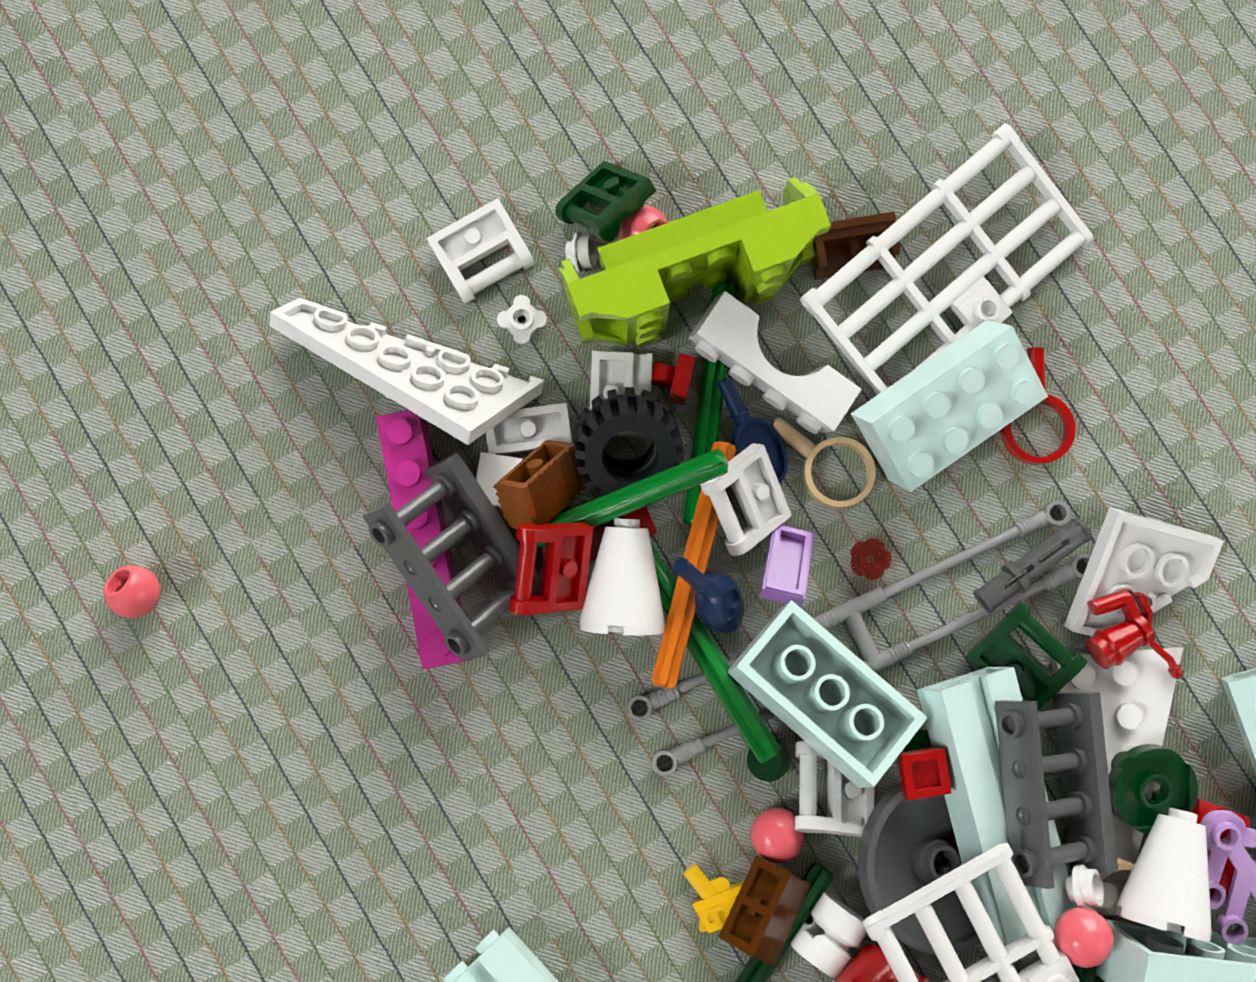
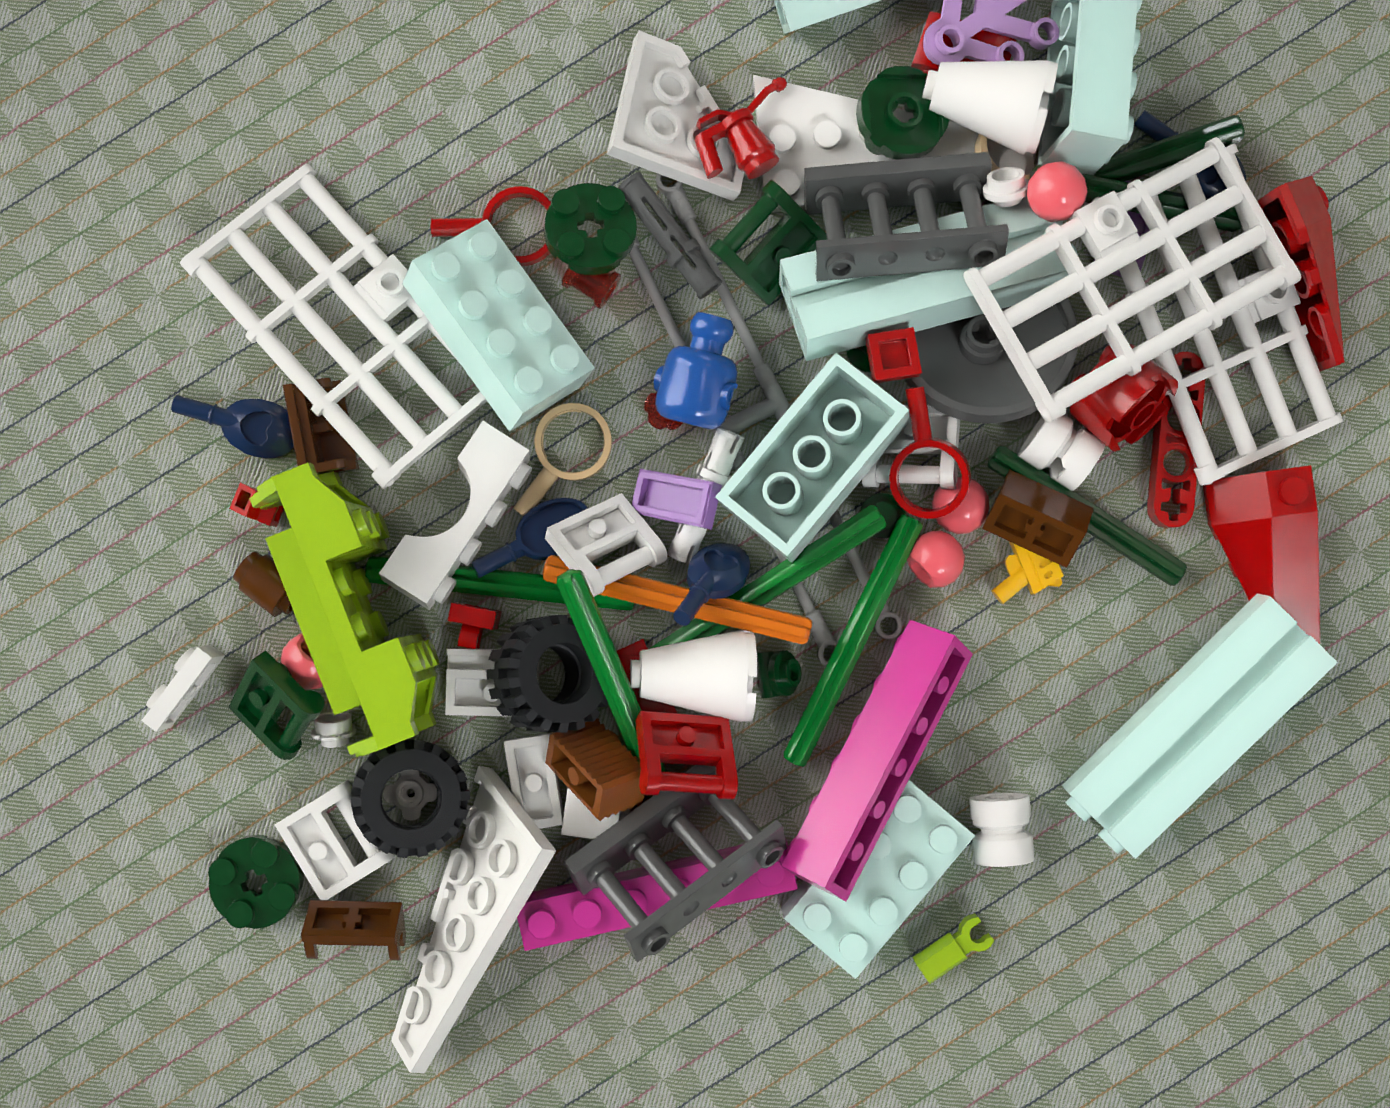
camera: 90 degrees left, 5 degrees up
none -> white plate [141,645,225,732]
none -> dark blue piece [171,395,295,459]
none -> dark green plate [208,835,304,929]
none -> red piece [229,483,284,527]
none -> reddish brown brick [233,551,293,617]
none -> reddish brown hinge [301,900,406,961]
none -> black tyre [351,739,470,858]
none -> dark green plate [544,183,637,275]
none -> clear red bush [562,269,621,309]
none -> blue piece [654,312,738,429]
none -> white pin [667,427,745,564]
none -> dark green plate [757,650,802,698]
none -> dark pink brick [781,620,973,902]
none -> light aqua brick [781,780,975,979]
none -> green axle [784,514,923,767]
none -> red piece [889,386,971,519]
none -> coral piece [907,531,965,588]
none -> lime bar [912,913,994,984]
none -> white wheel [969,793,1035,867]

